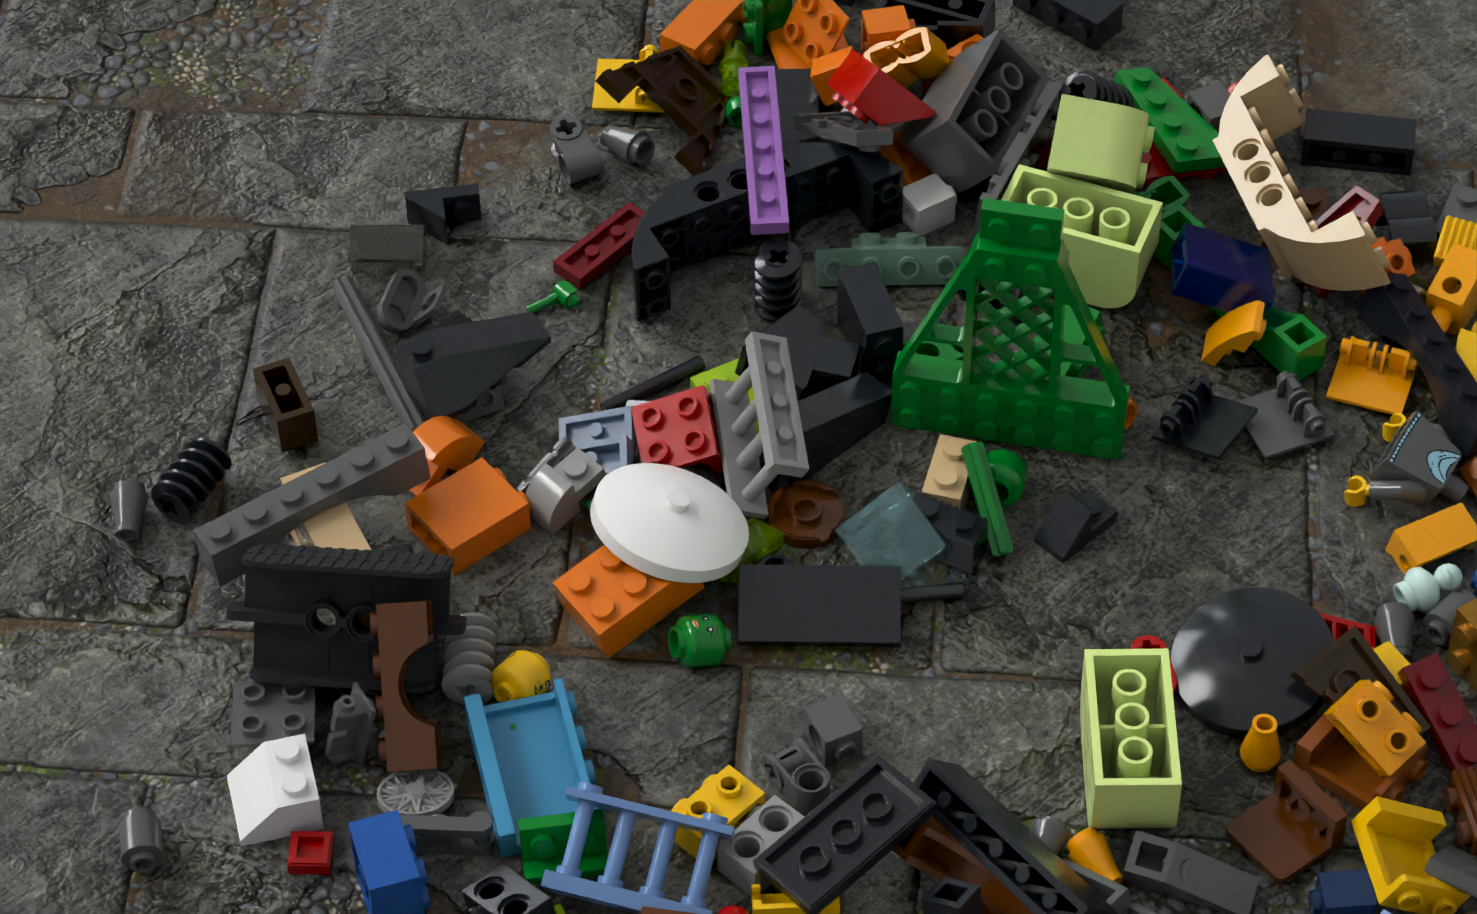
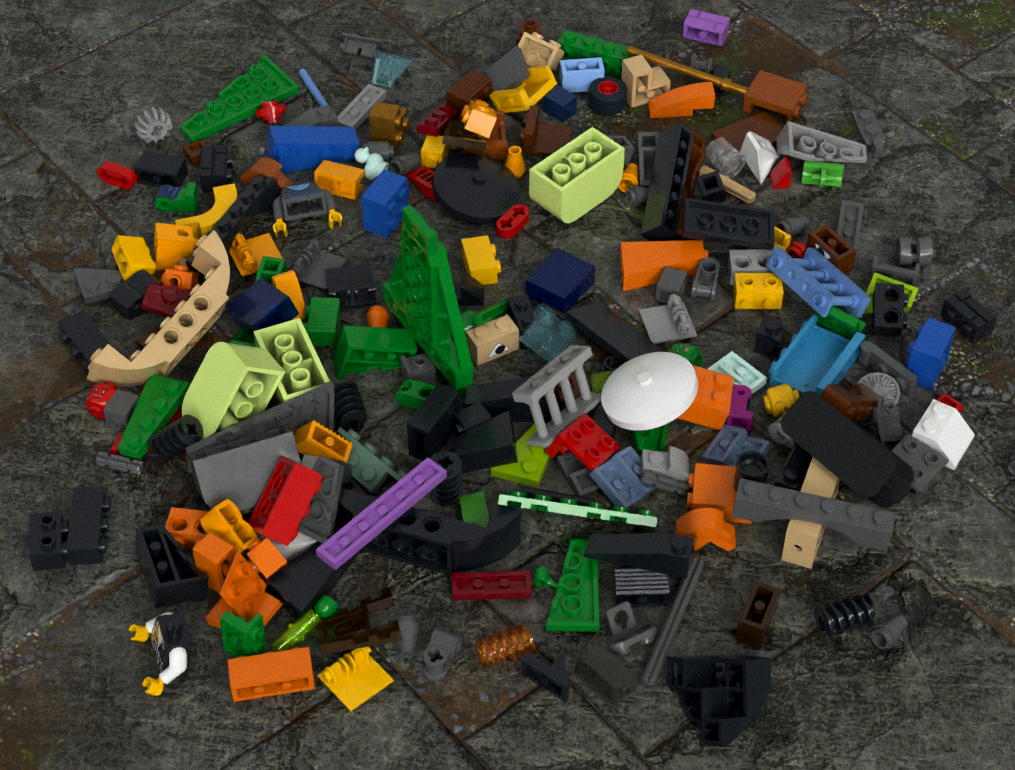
camera: 135 degrees left, 0 degrees up
none -> light orange brick [294,420,353,463]
none -> green brick [303,297,340,347]
none -> blue brick [361,169,410,238]
none -> bright green slope [459,491,490,528]
none -> yellow brick [461,235,501,285]
none -> clear orange piece [476,624,537,673]
none -> wing [498,490,658,527]
none -> clear blue brick [525,248,595,313]
none -> green wing [546,539,599,632]
none -> orange slope [620,240,708,291]
none -> light grey hinge [639,294,697,344]
none -> black brick [667,655,771,748]
none -> sand blue slope [702,424,771,467]
none -> light aqua wing [708,351,767,394]
none -> magenta leg [726,385,753,433]
none -> black wheel [733,450,770,492]
none -> black brick [754,317,784,358]

